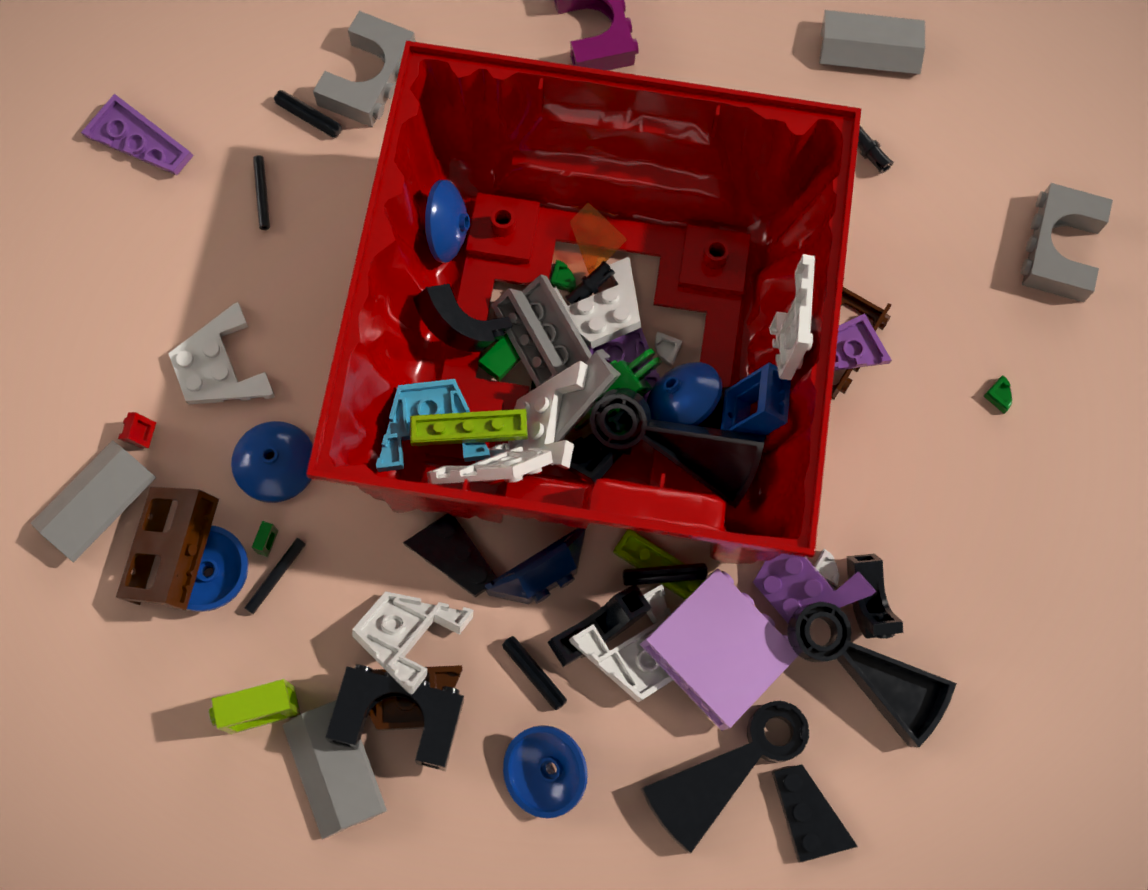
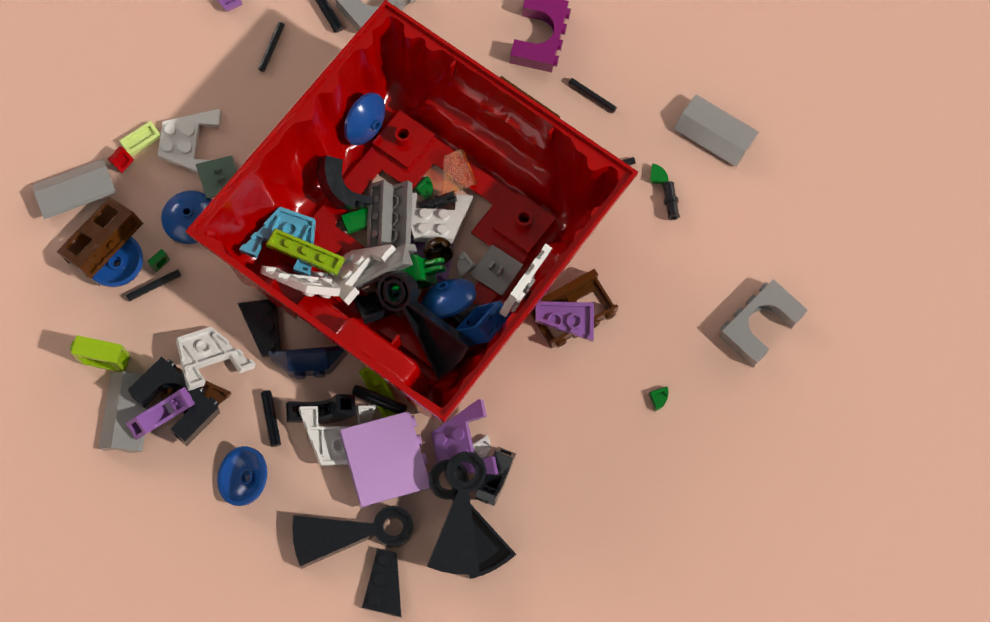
camera: 30 degrees right, 0 degrees up
none -> yellowish green tile [119,121,161,157]
none -> medium lavender arch [126,387,195,440]
none -> sand green piece [196,155,237,199]
none -> dark brown hair [423,237,454,263]
none -> black piece [426,451,486,575]
none -> light grey piece [470,245,523,296]
none -> black piece [568,78,617,113]

